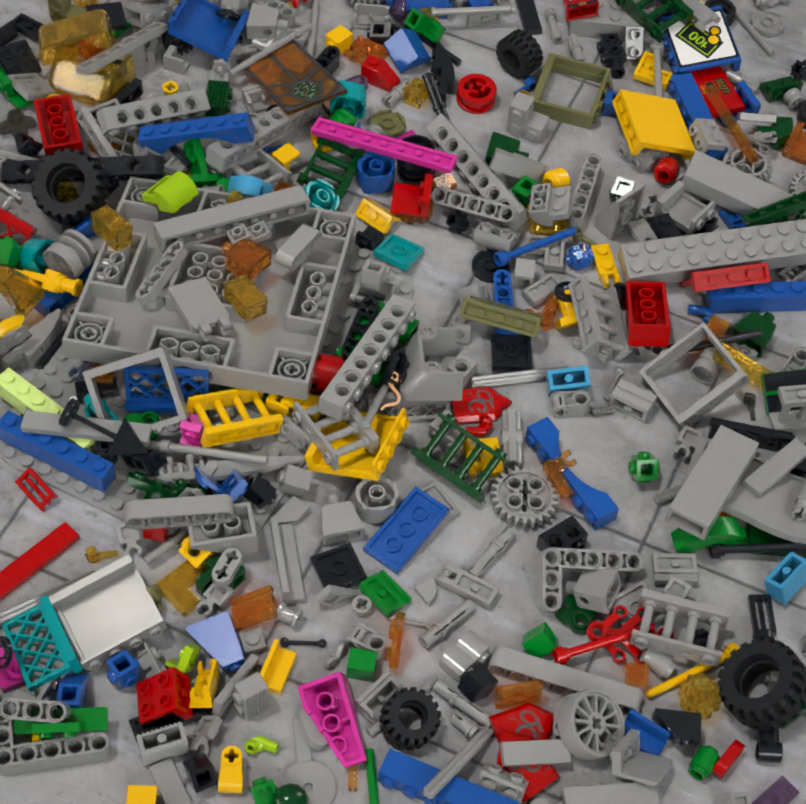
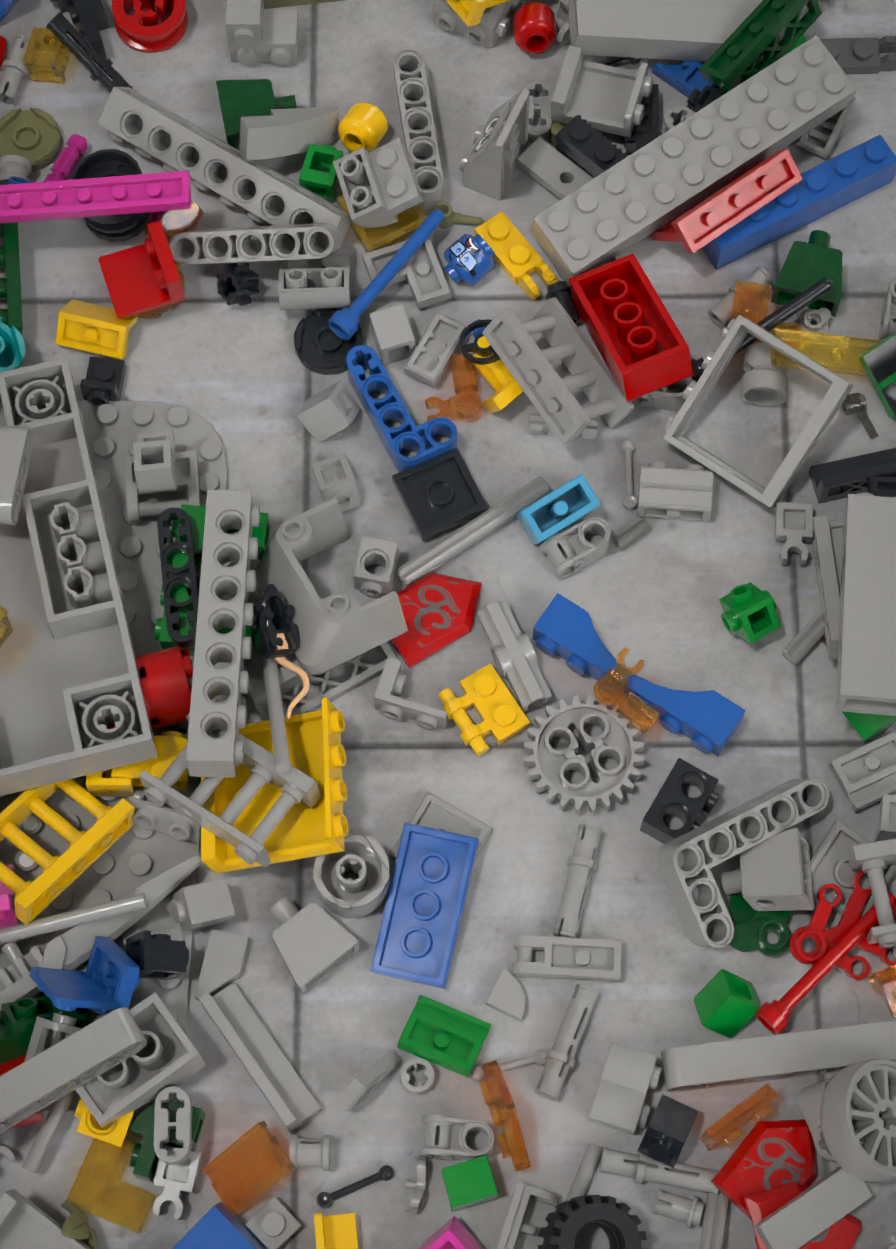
camera: 20 degrees left, 15 degrees up
black plate [310,543,367,589] -> none
blue brick [357,151,395,194] -> none
teal plate [373,233,425,271] -> none
dark green fence [410,413,510,504] -> none
olive fence [459,294,544,338] -> none
red arm [465,416,493,437] -> none
bracket [609,176,635,202] -> none
blue arm [687,304,714,323] -> none

